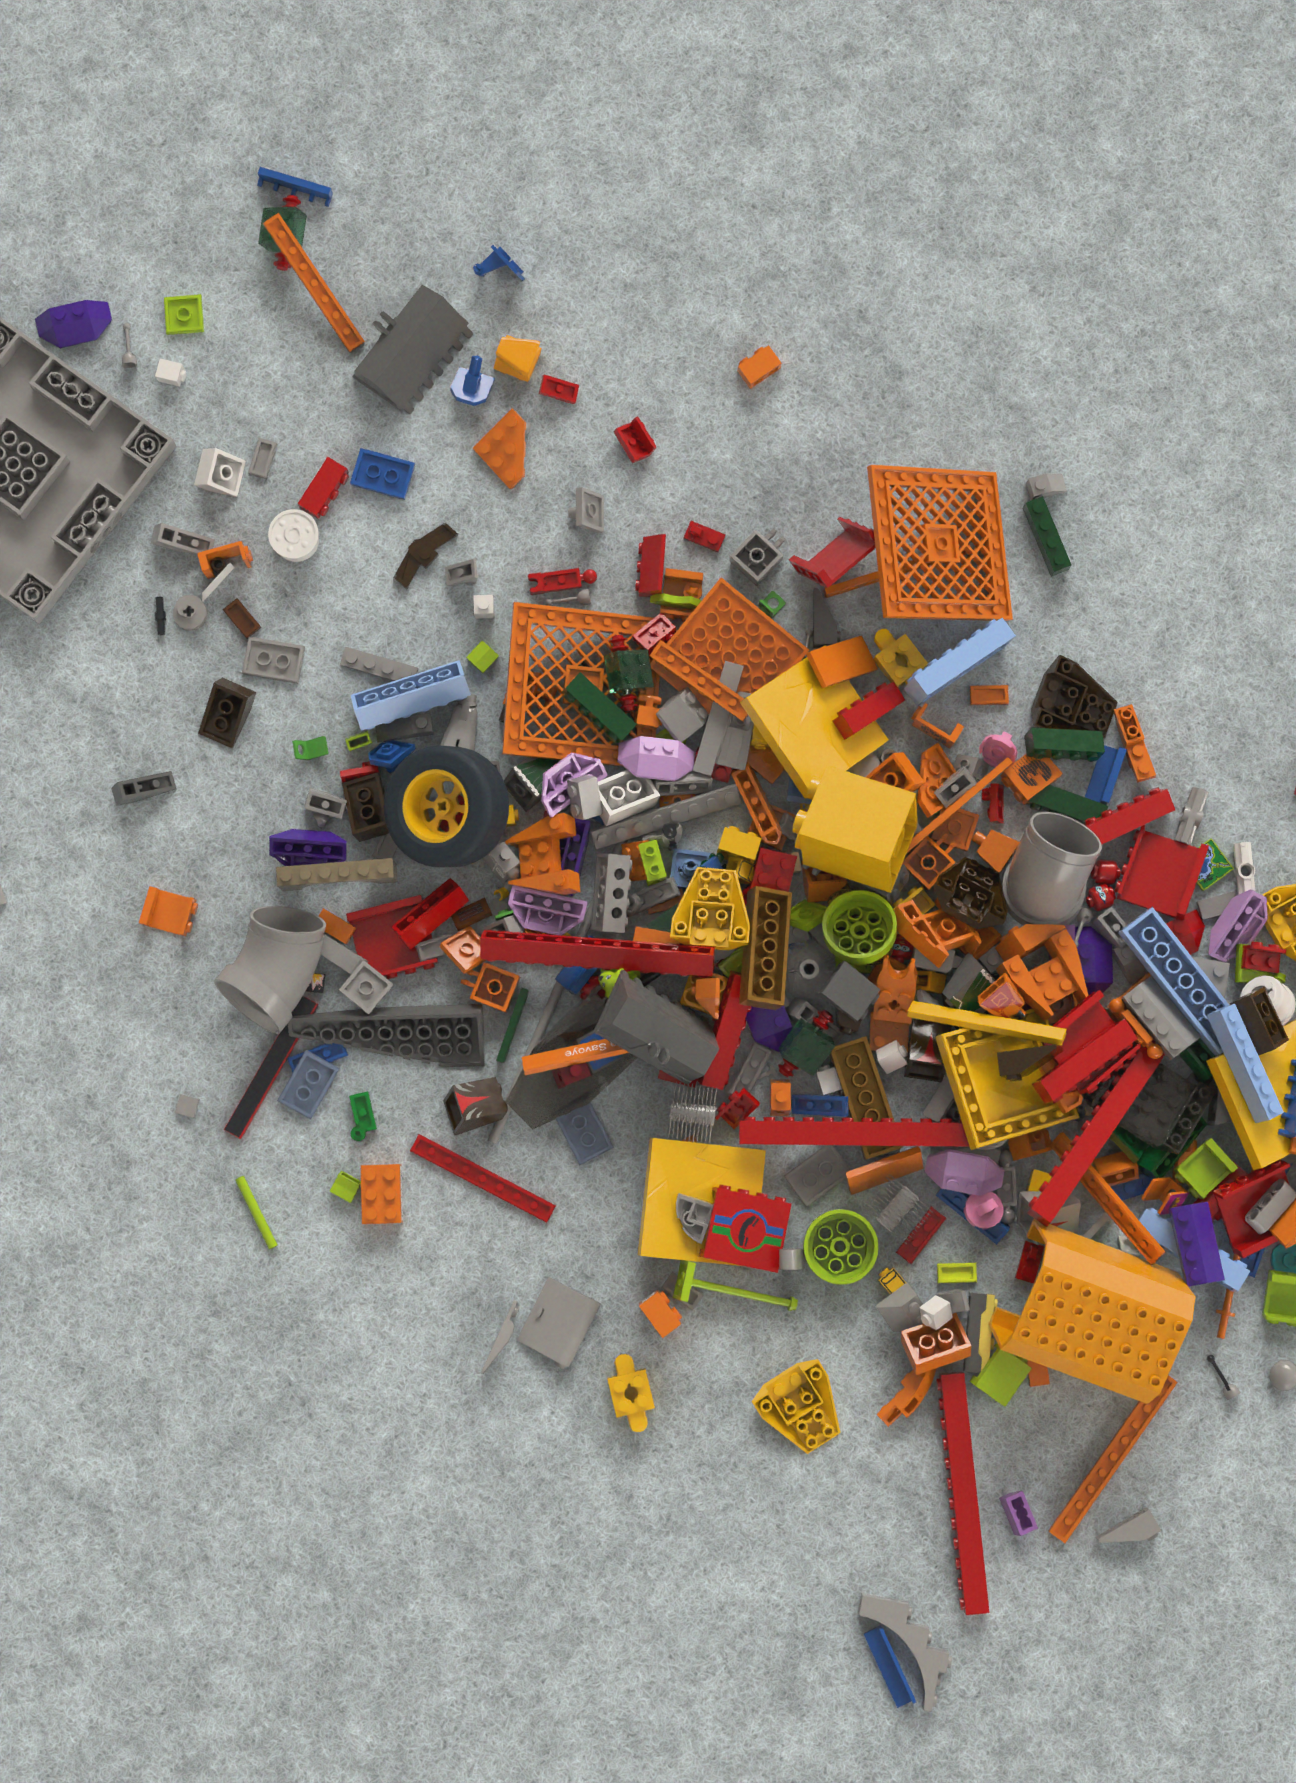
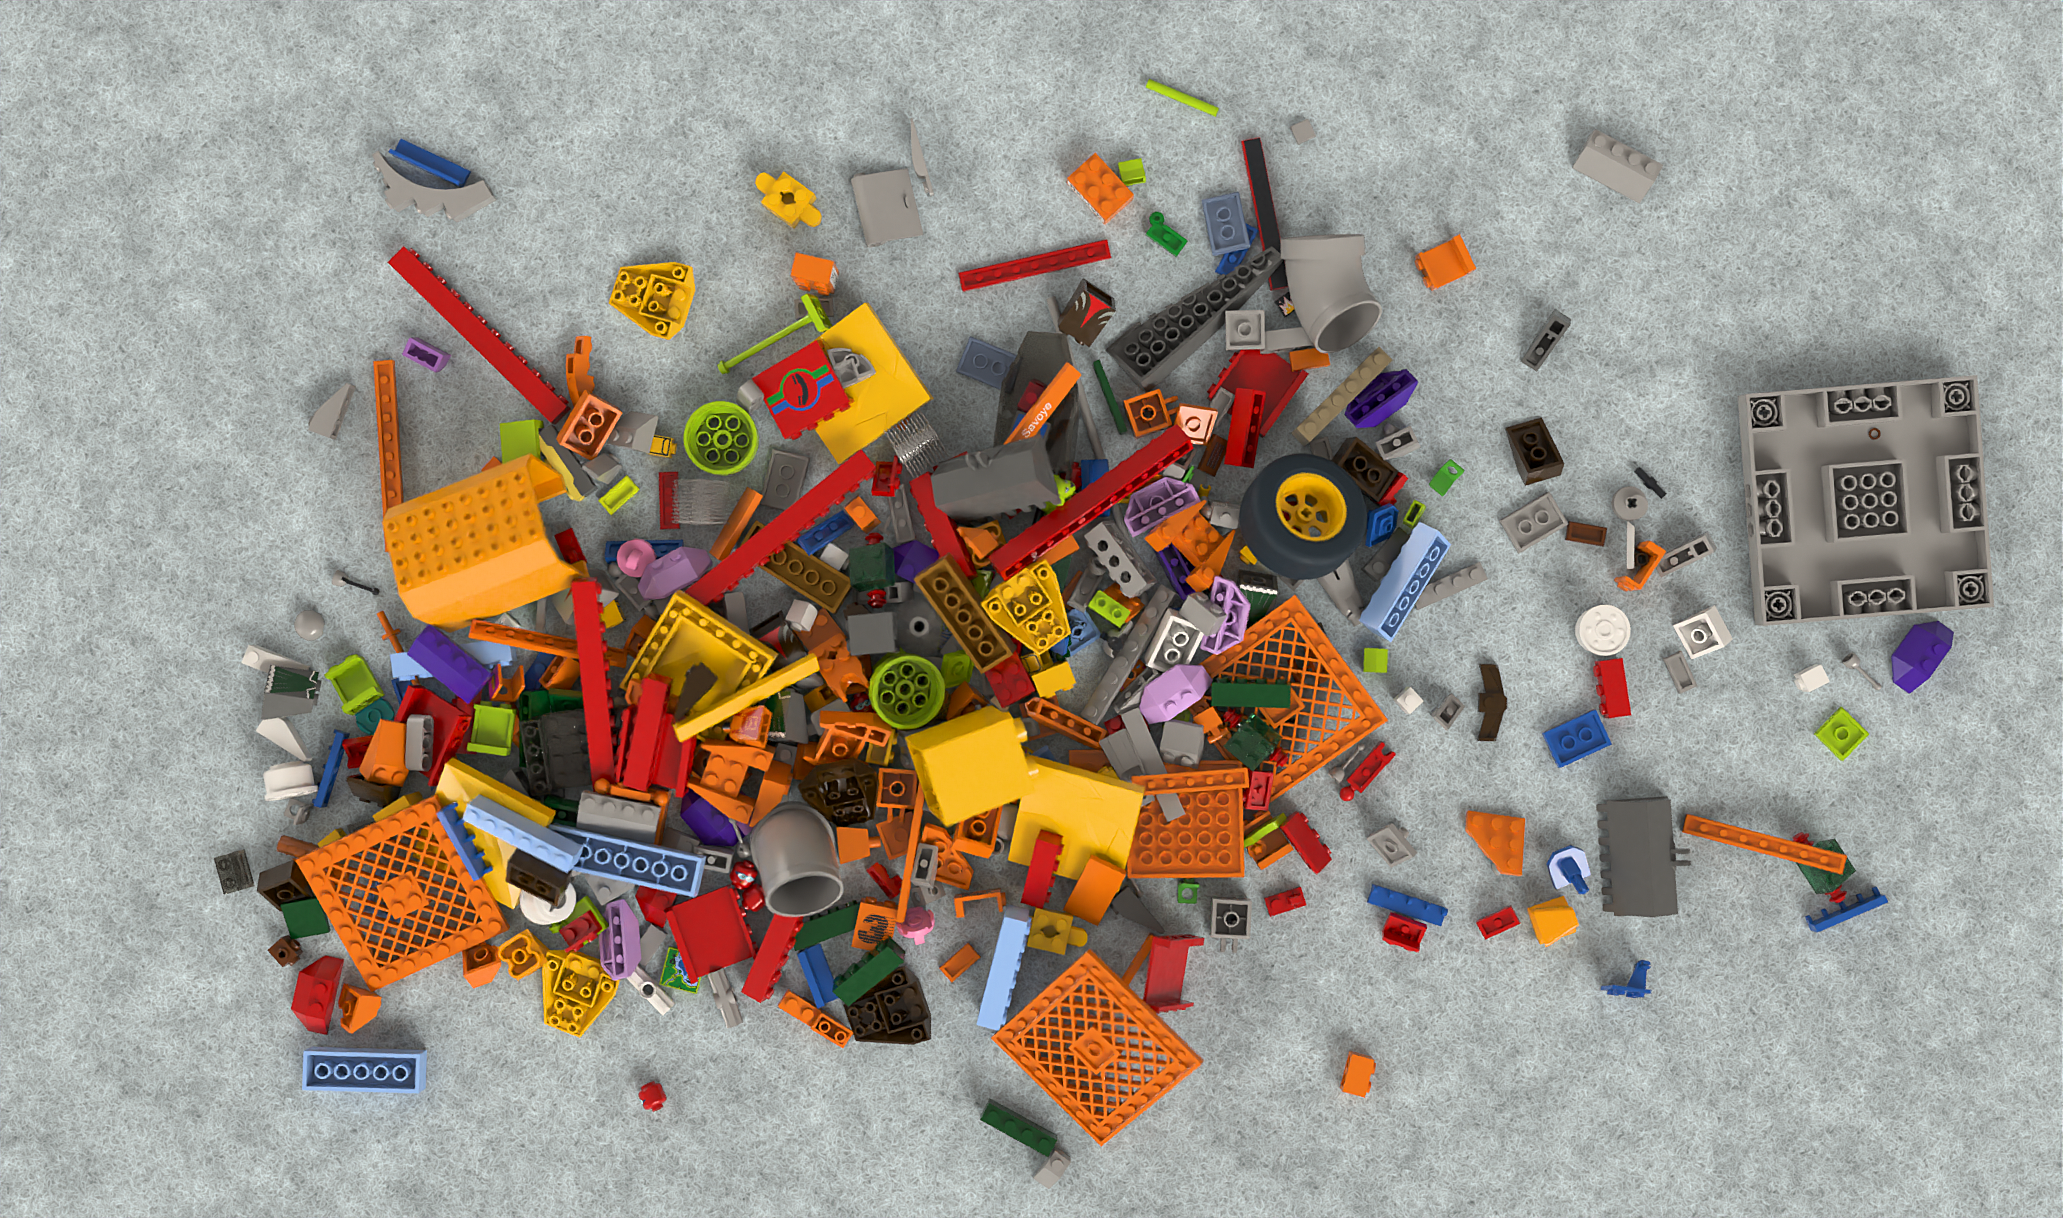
camera: 140 degrees right, 5 degrees up
white brick [919,1295,953,1330] -> none
none -> blue hinge [1367,884,1448,926]

